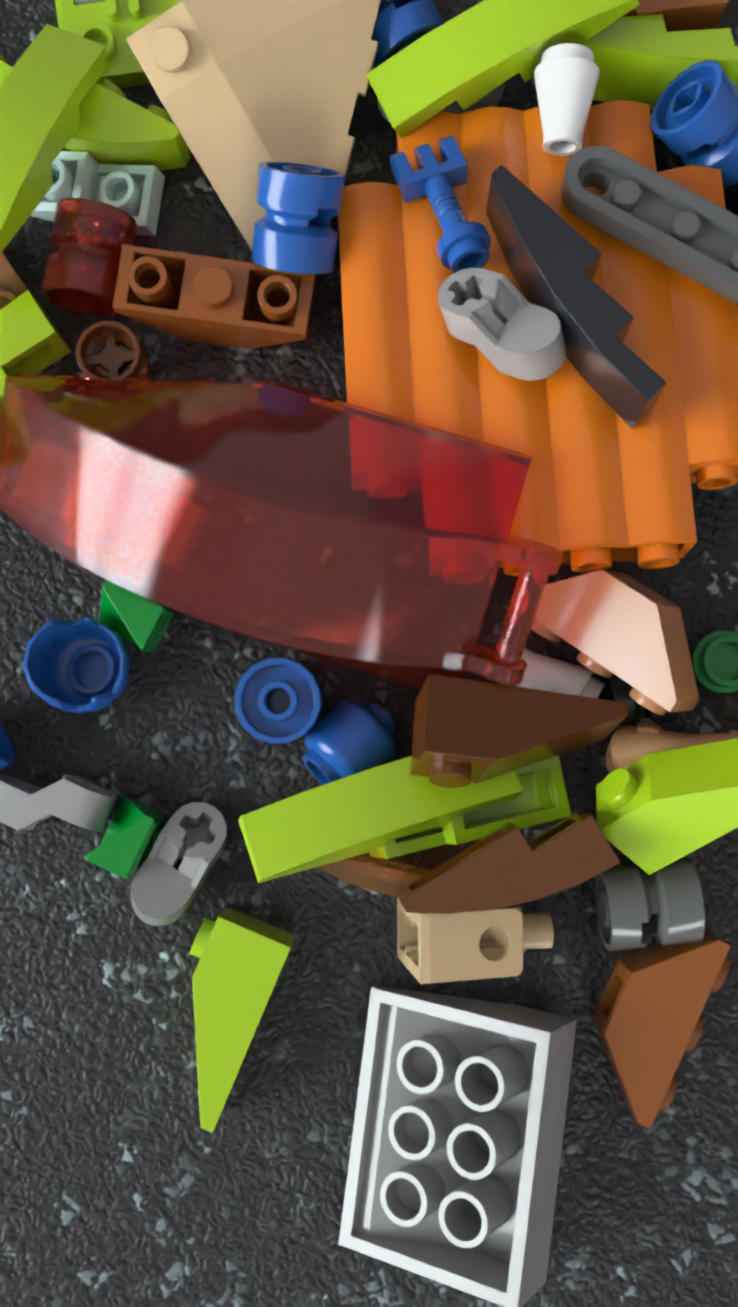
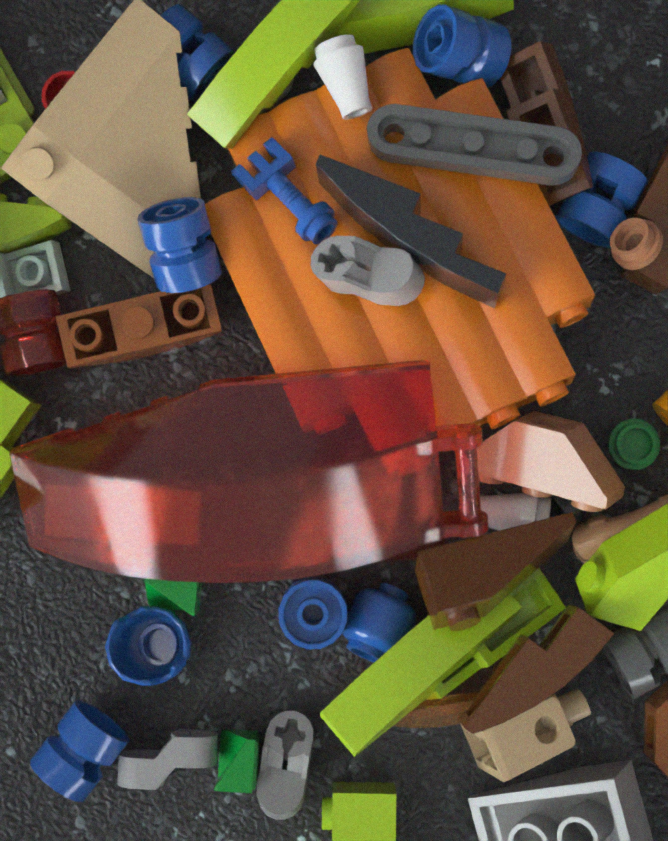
camera: 25 degrees left, 0 degrees up
reddish brown wheel [76,320,151,400] -> none

